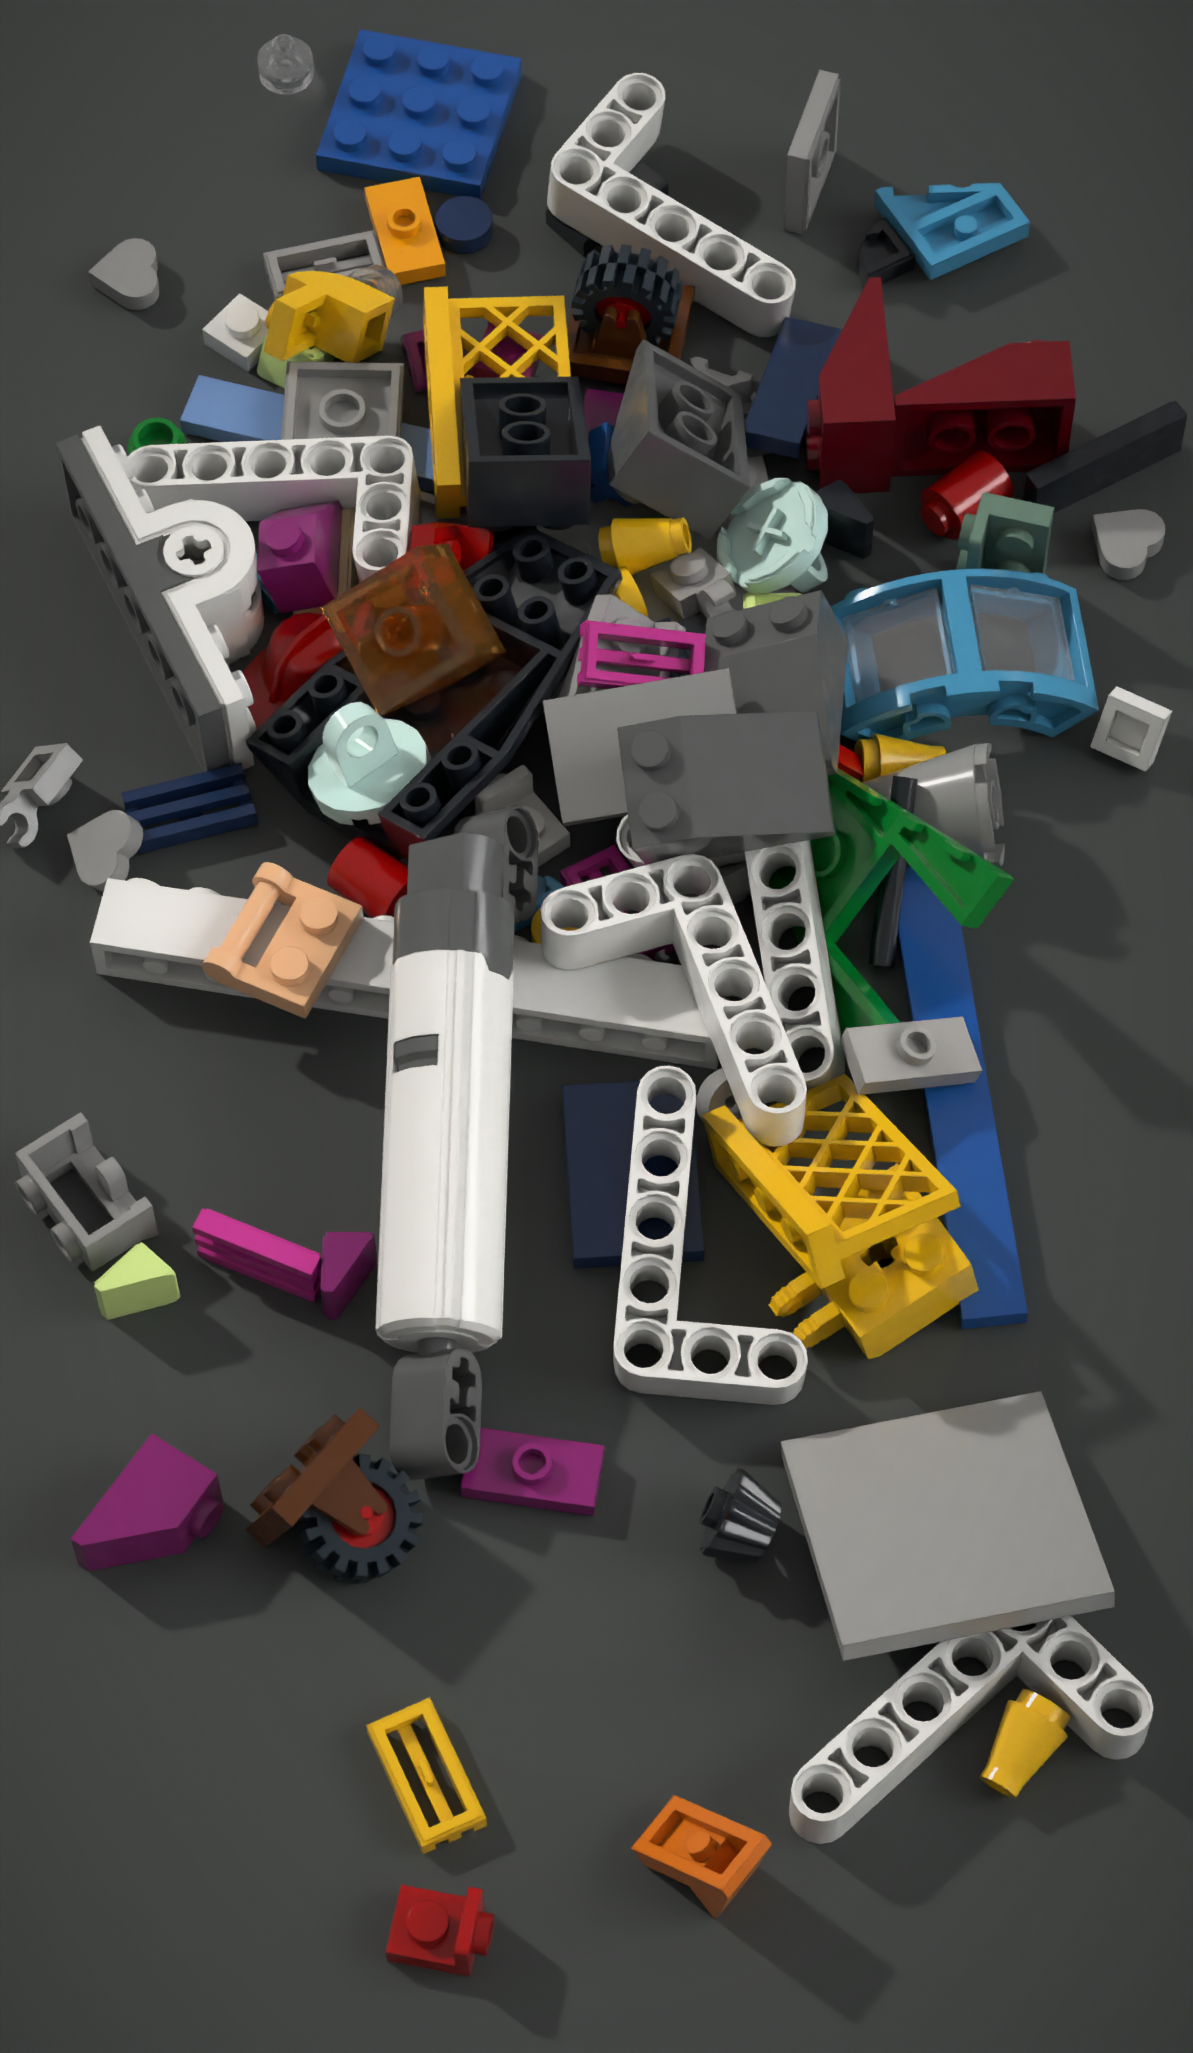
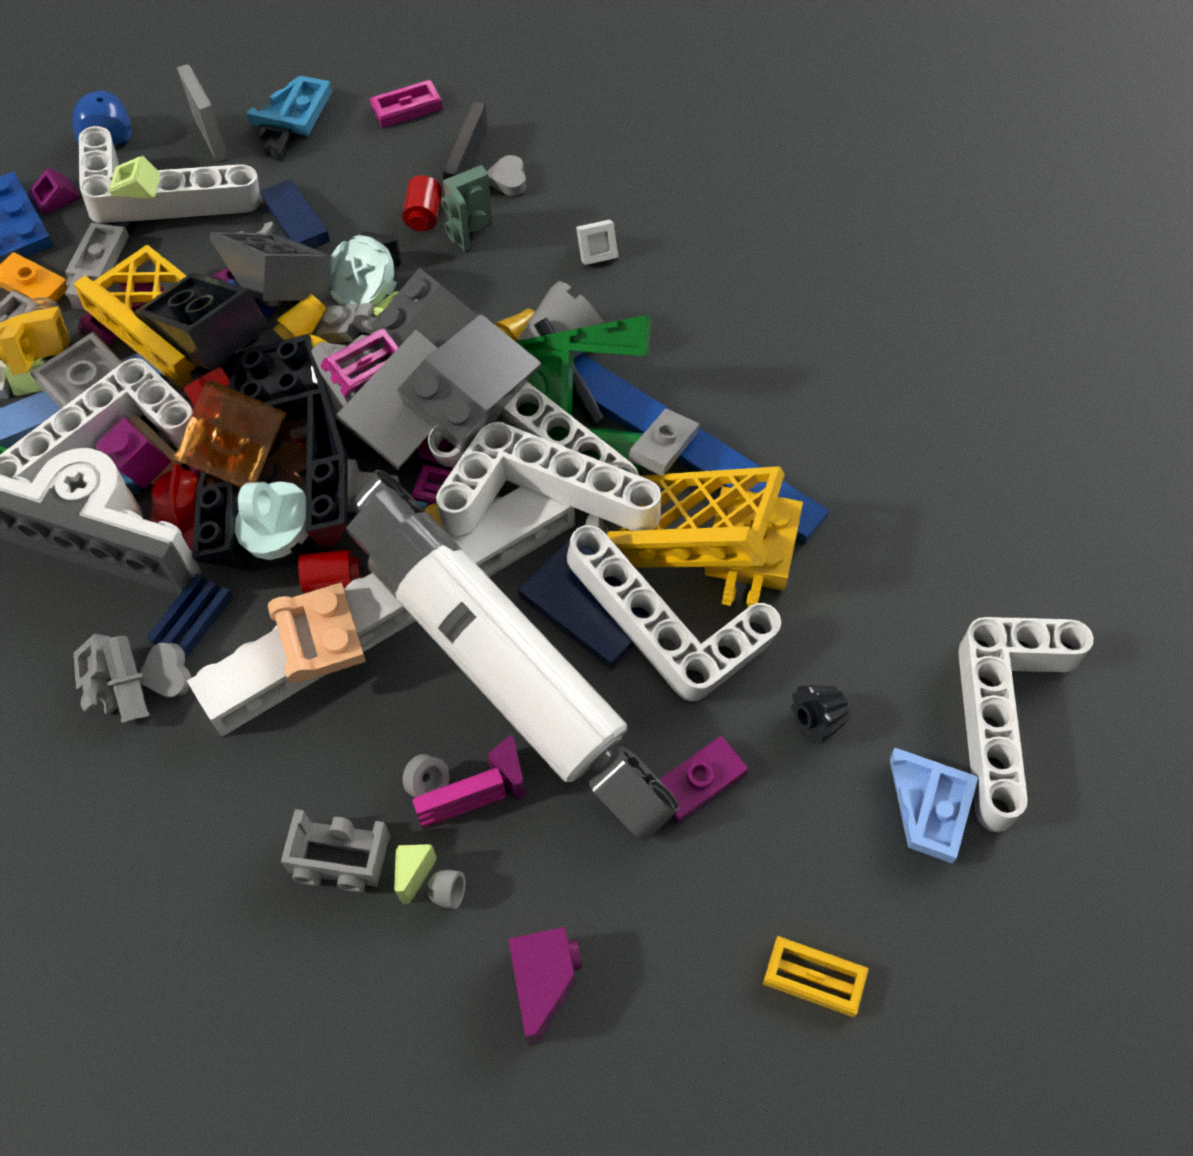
camera: 45 degrees left, 0 degrees up
plate [245,1407,423,1584] -> none
red bracket [385,1884,495,1977] -> none
dark blue tile [435,196,493,253] -> none
plate [567,244,695,385] -> none
orange slope [631,1795,772,1918] -> none
light grey tile [781,1391,1115,1661] -> none
dark red slope [805,277,896,493] -> none
window [831,569,1099,741] -> none
dark red slope [891,340,1076,477] -> none
yellow cone [979,1689,1071,1799] -> none
none -> magenta slope [28,167,81,215]
none -> light grey hinge [65,223,129,310]
none -> blue helmet [72,91,132,145]
none -> light grey axle [102,636,150,723]
none -> yellowish green slope [109,156,160,199]
none -> dark pink tile [369,80,443,128]
none -> light grey tile [403,754,450,797]
none -> light grey hinge [428,870,466,909]
none -> light blue wing [890,748,978,864]

